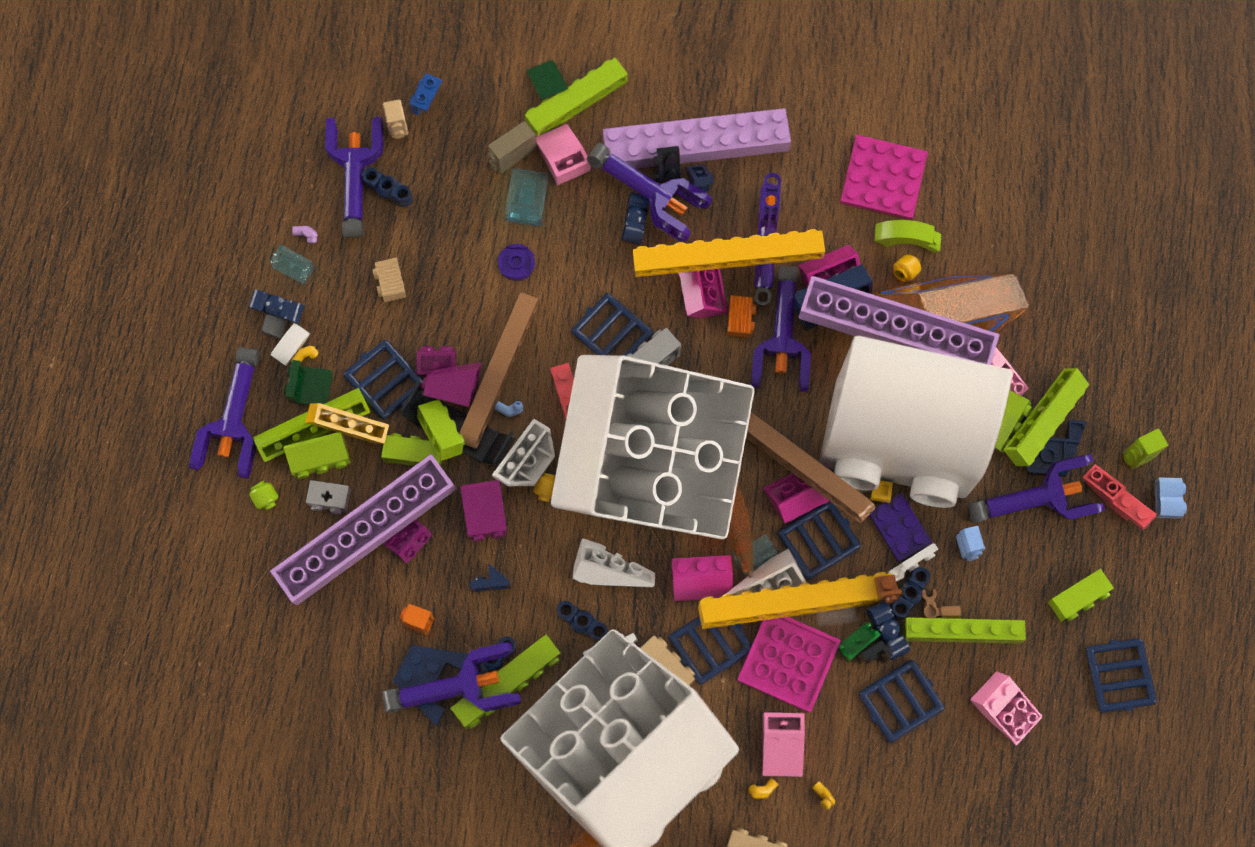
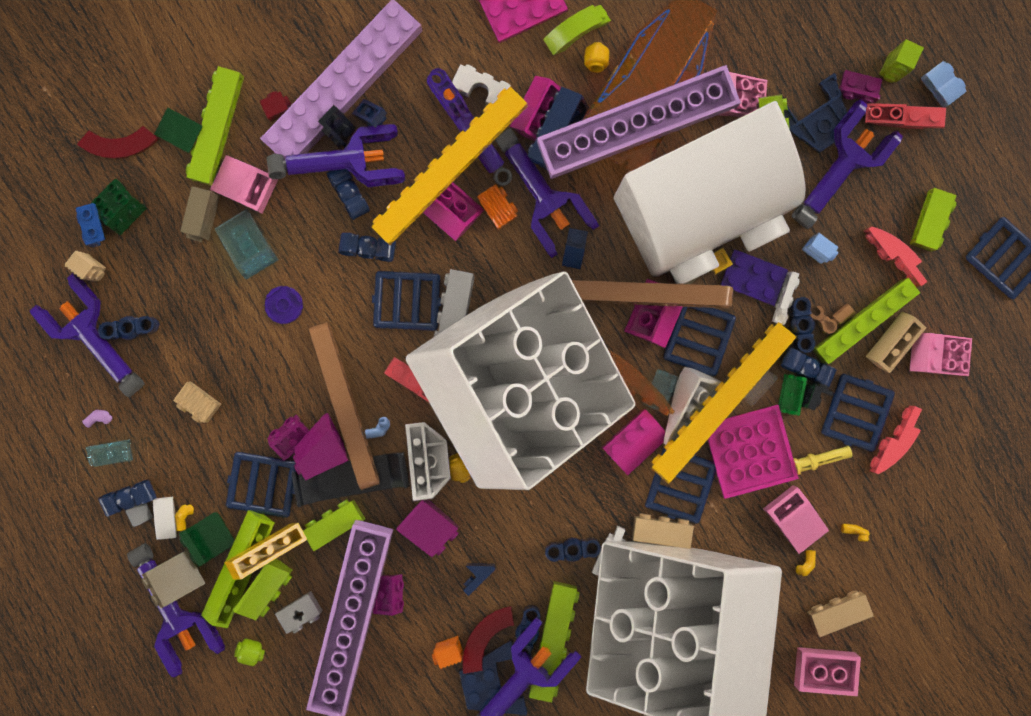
camera: 30 degrees left, 15 degrees up
lime brick [417,399,465,461] -> none
white wedge [573,538,655,587] -> none
dark orange bracket [874,574,902,603] -> none
lime brick [1003,368,1089,466] -> none
none -> dark red tile [77,125,159,159]
none -> dark green bracket [91,179,147,236]
none -> dark tan brick [142,550,205,609]
none -> dark red brick [260,91,292,122]
none -> dark blue piece [338,232,396,262]
none -> white arch [452,64,511,106]
none -> dark red tile [463,606,515,674]
none -> dark blue slope [562,228,588,269]
none -> light yellow pin [793,446,852,475]
none -> magenta bracket [839,70,883,104]
none -> coral slope [864,227,927,287]
none -> tan brick [866,312,927,373]
none -> coral slope [870,405,922,474]

